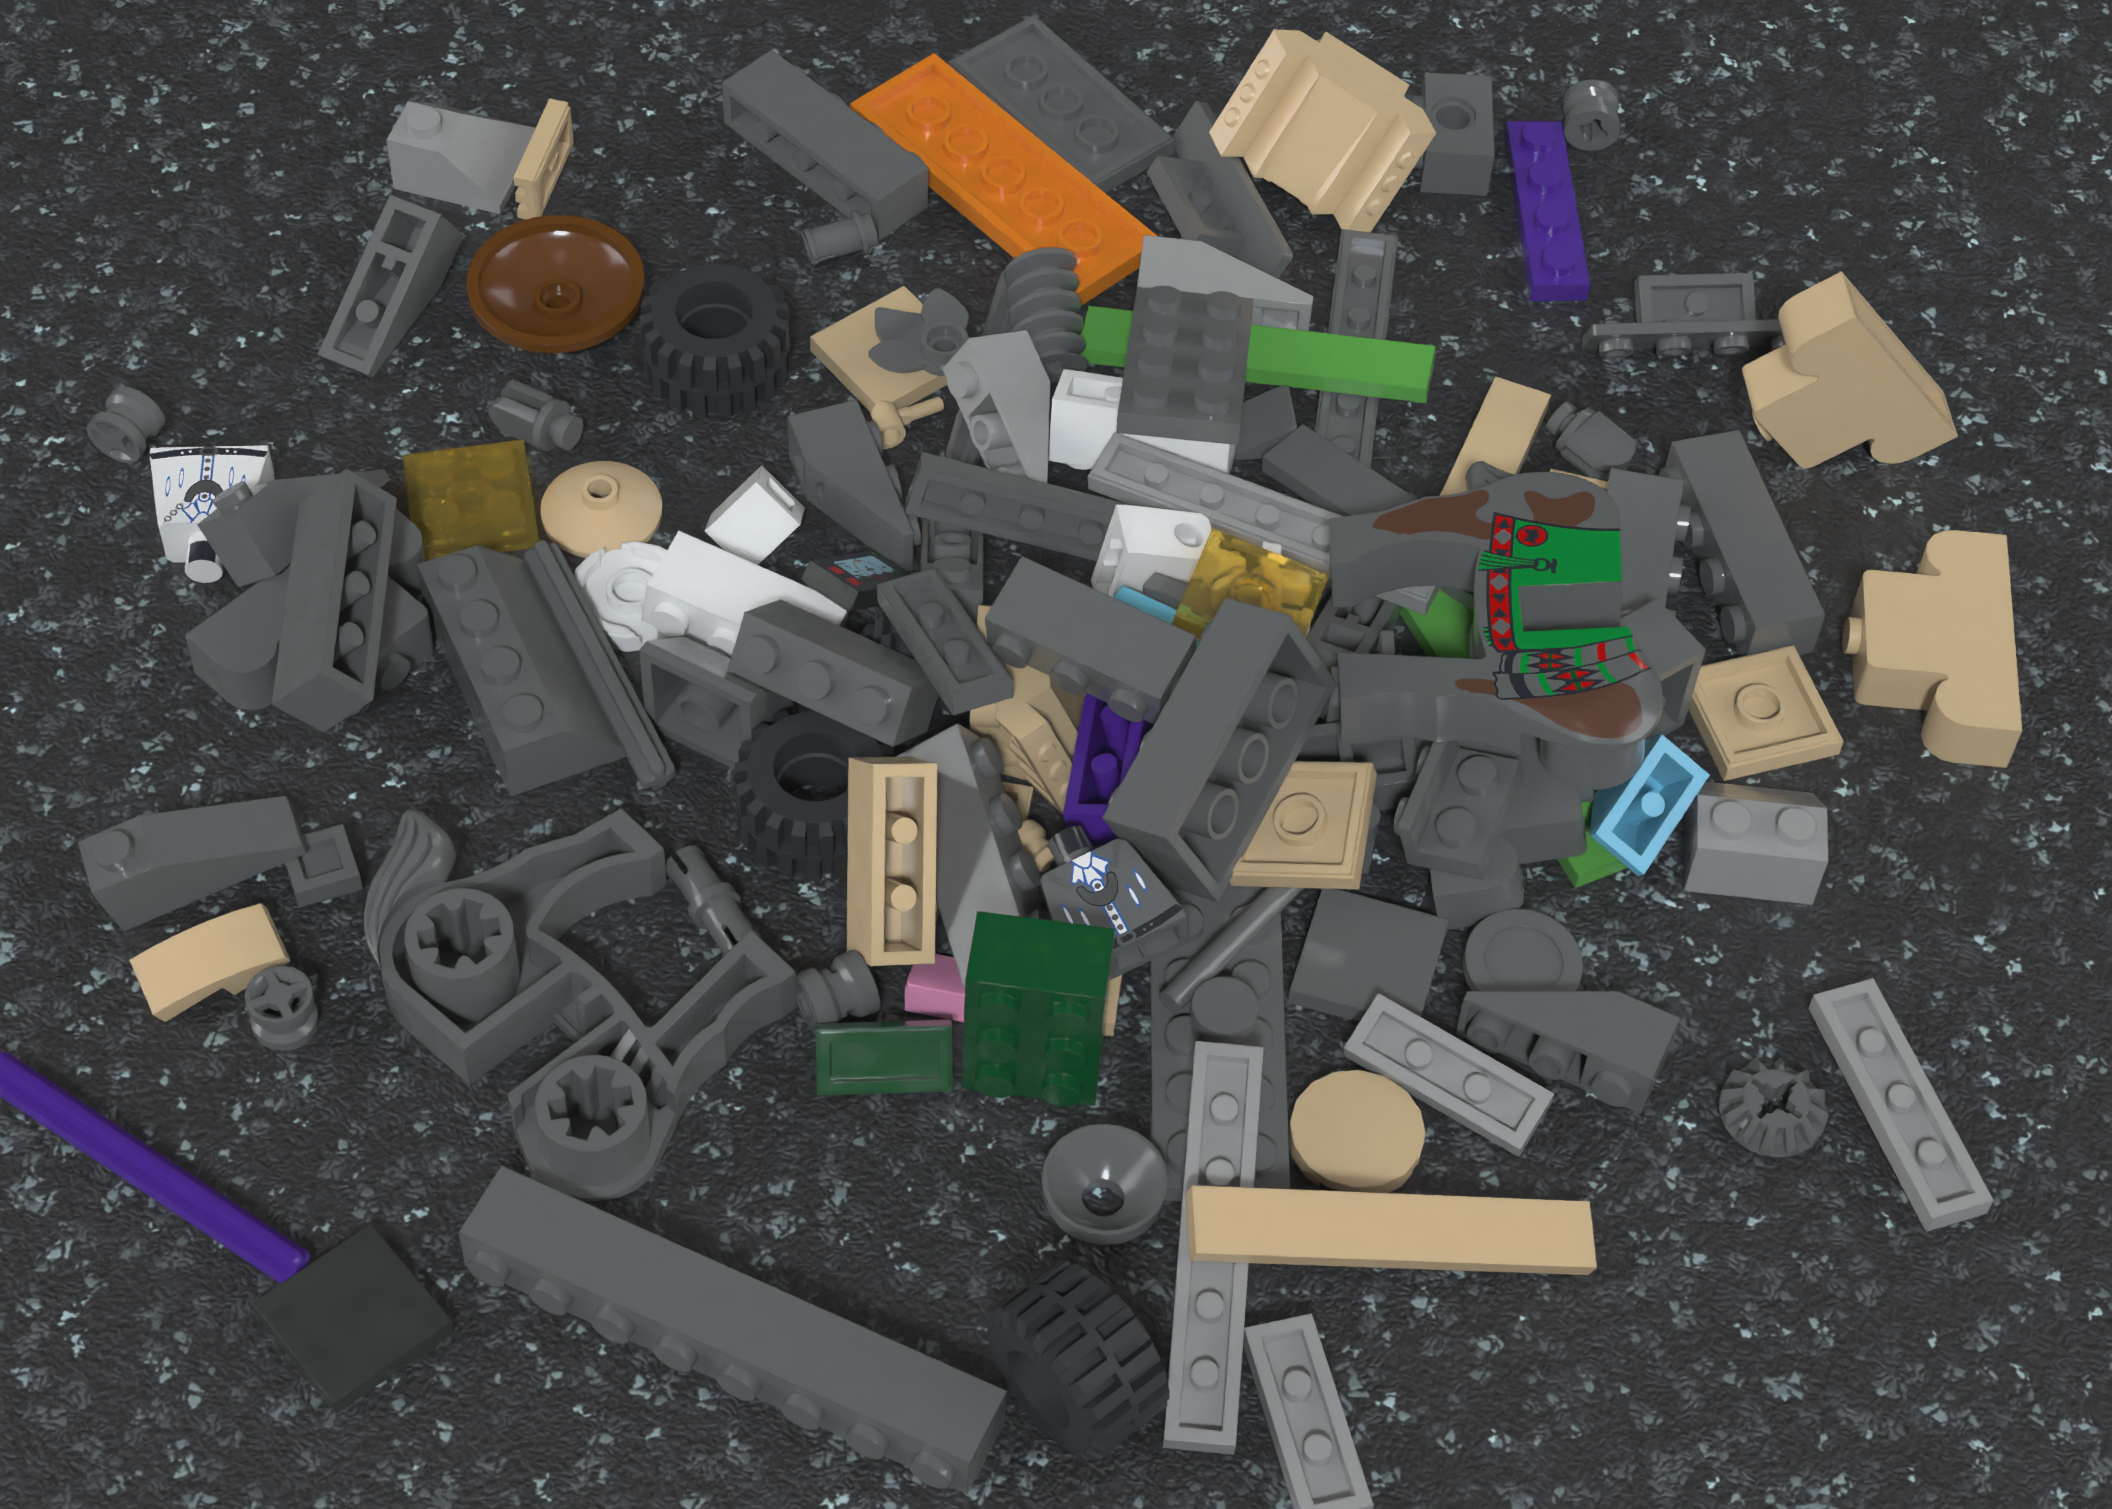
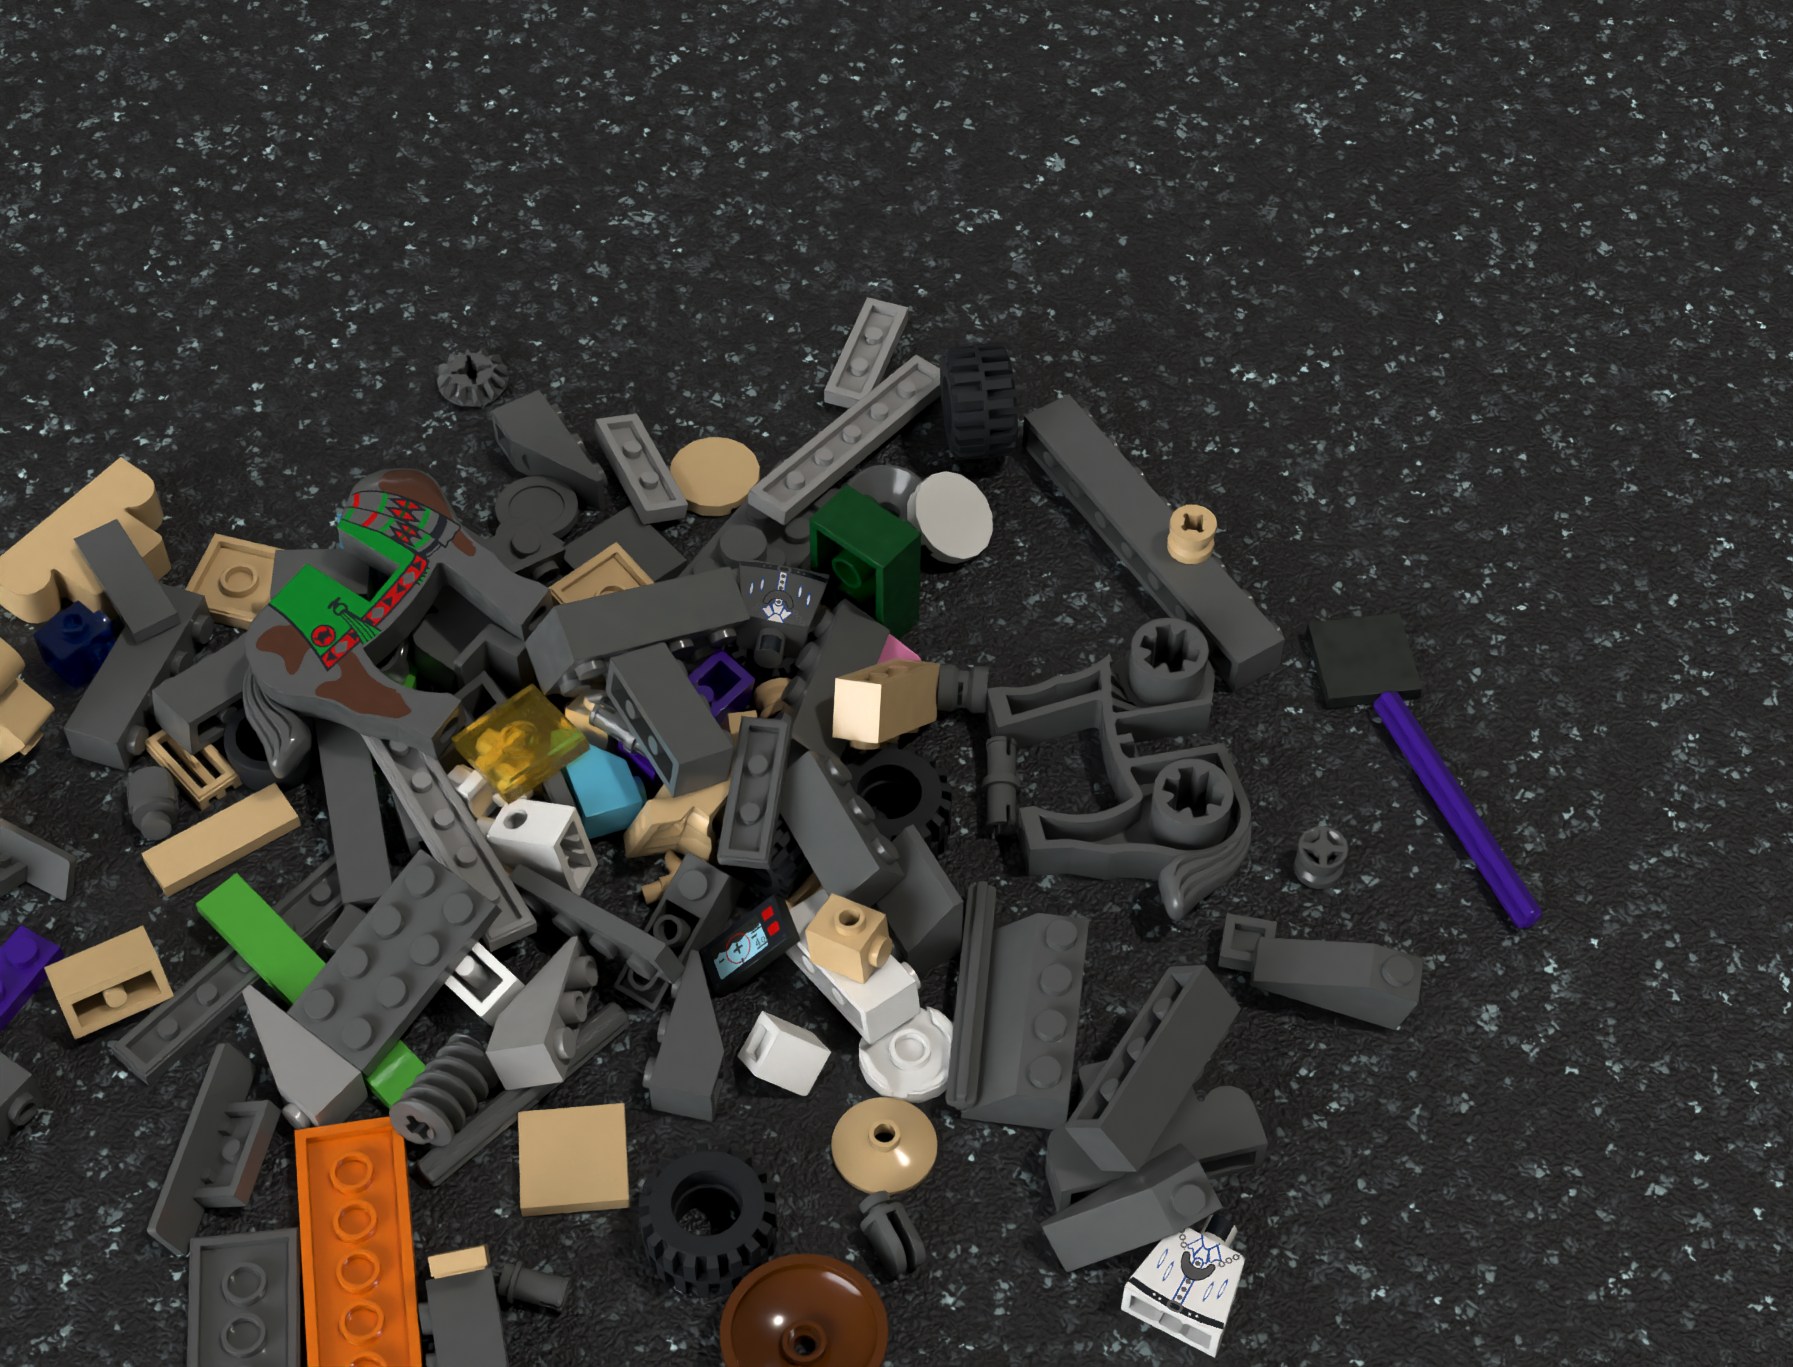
camera: 145 degrees left, 0 degrees up
tan slope [130,903,291,1022] -> none
clear yellow plate [402,439,539,561] -> none
dark green tile [816,1020,953,1095] -> none
dark grey plate [868,288,970,376] -> none
tan hand [871,397,944,449] -> none
tan tile [1185,1185,1597,1275] -> none
tan slope [1209,29,1436,233] -> none
light grey slope [1684,782,1828,905] -> none
light grey plate [1808,978,1994,1232] -> none
none -> clear blue brick [33,600,116,689]
none -> tan brick [44,926,174,1040]
none -> dark grey tile [74,519,181,644]
none -> tan tile [428,1244,491,1279]
none -> tan brick [805,893,892,984]
none -> white tile [907,471,993,564]
none -> tan wheel [1167,505,1217,564]

